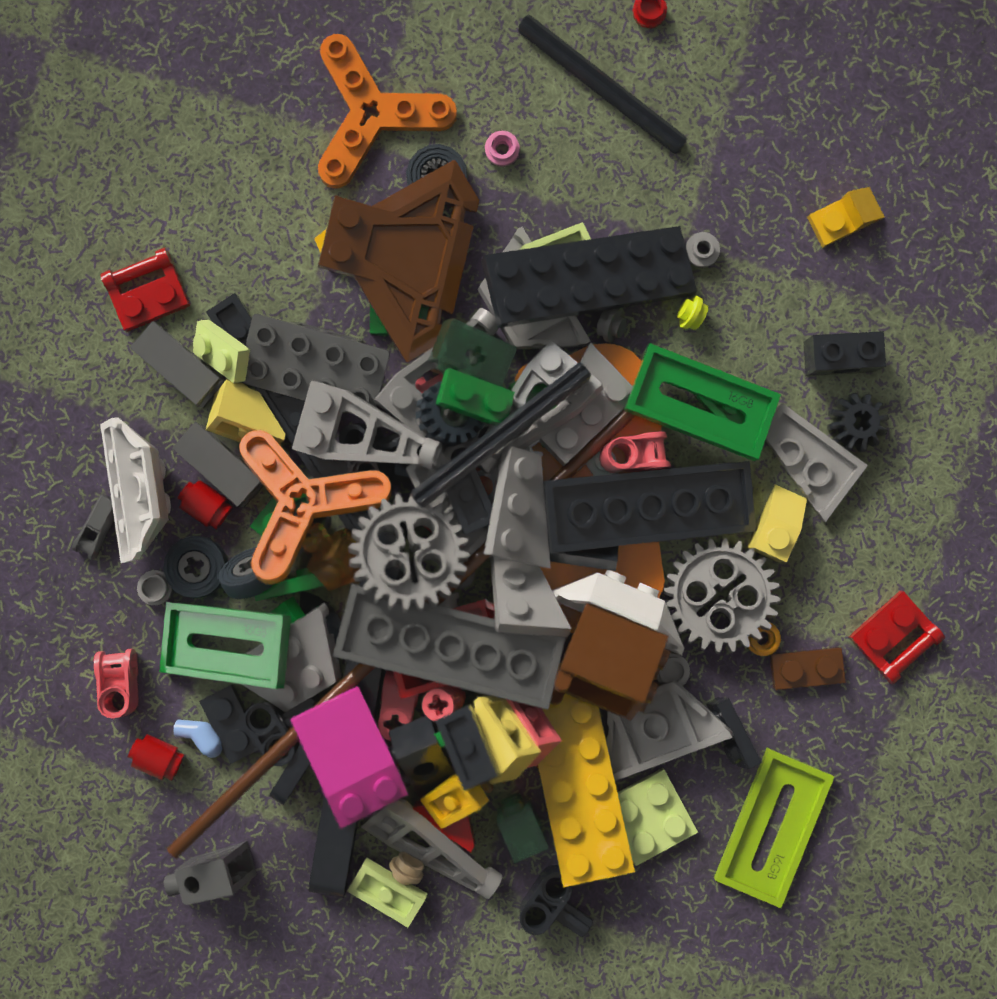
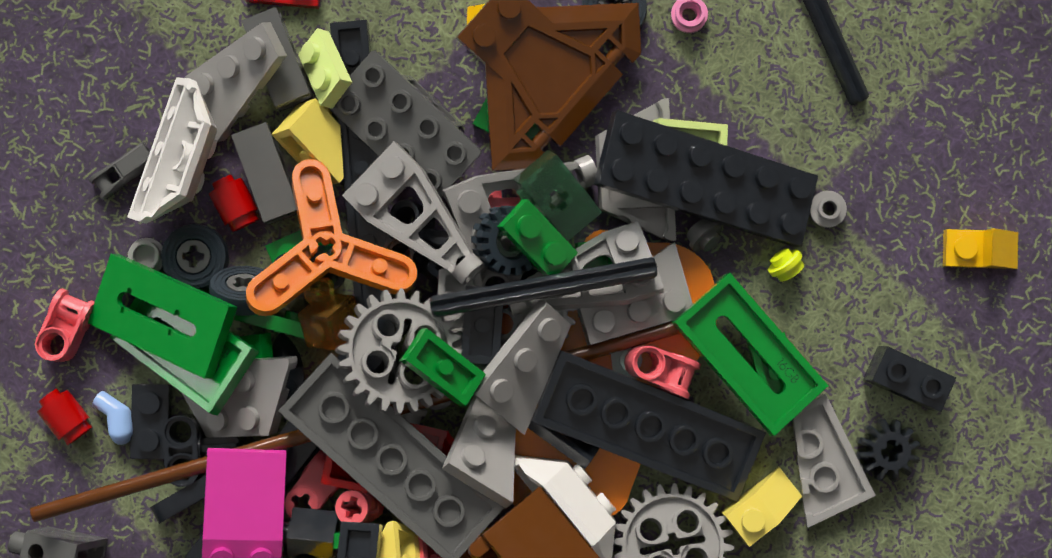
camera: 25 degrees right, 0 degrees up
none -> green piece [88,253,237,379]
none -> light grey wing [185,22,287,142]
none -> green plate [400,328,486,407]

